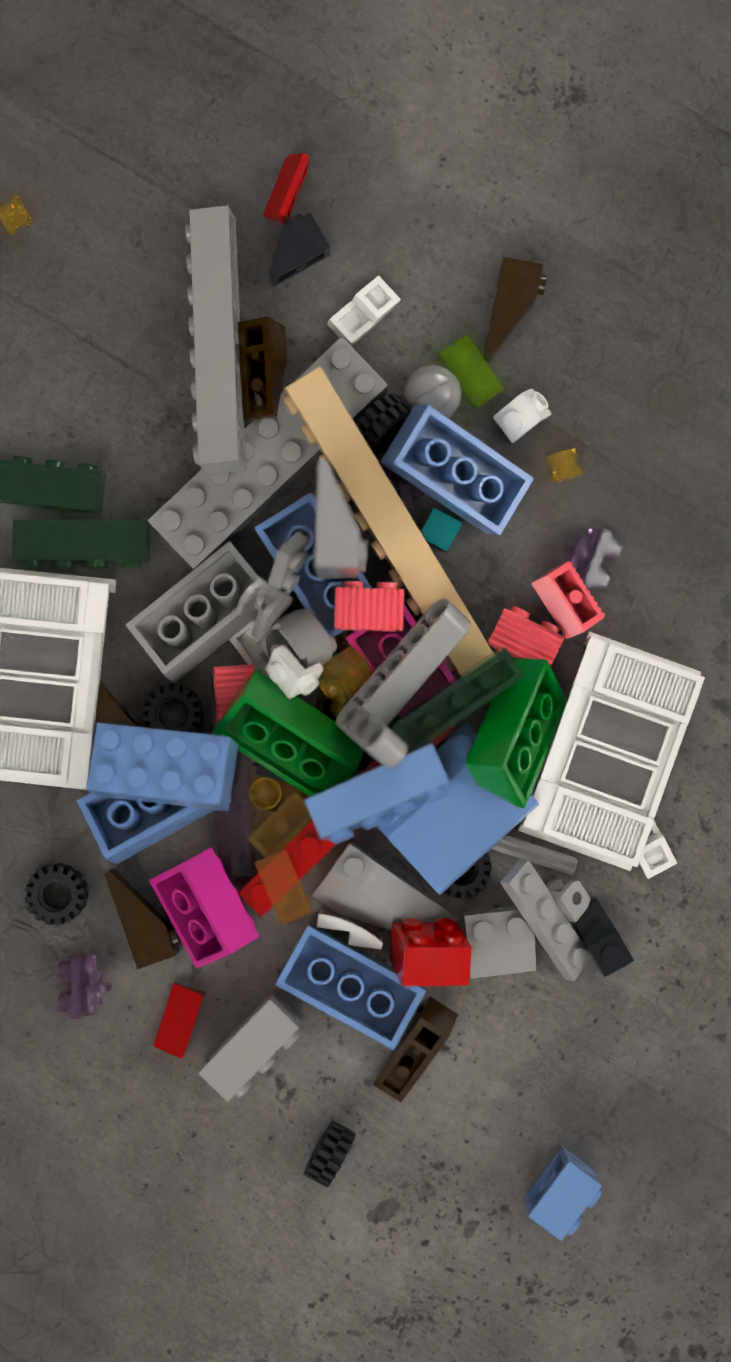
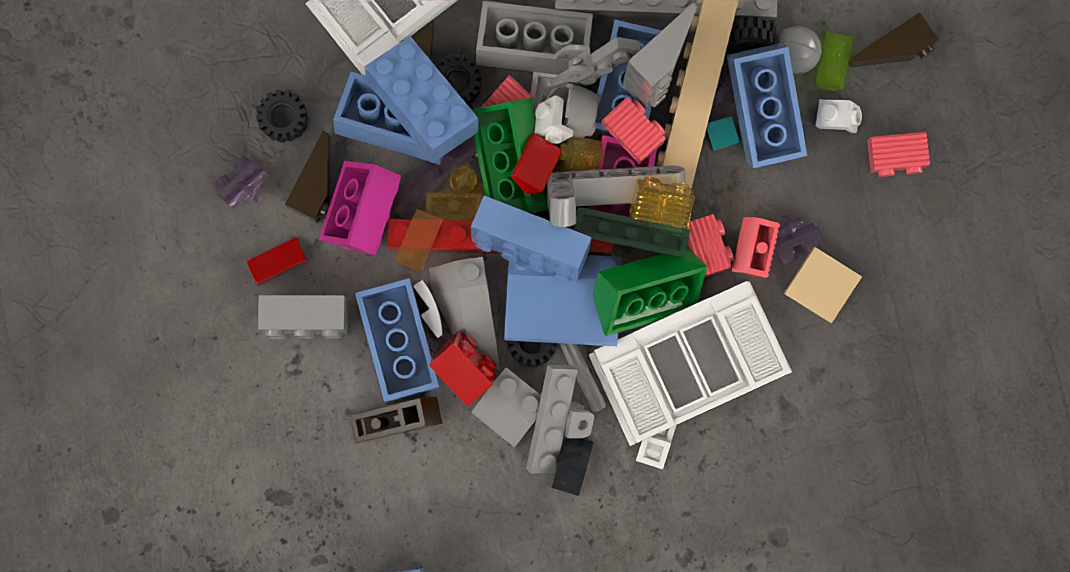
camera: 40 degrees right, 5 degrees down
black tyre [303,1120,356,1188] -> none
clear yellow wheel [545,448,584,483] -> none
none -> red slope [511,133,562,195]
none -> clear yellow brick [630,177,695,228]
none -> tan tile [784,246,862,323]
none -> coral brick [867,132,930,177]

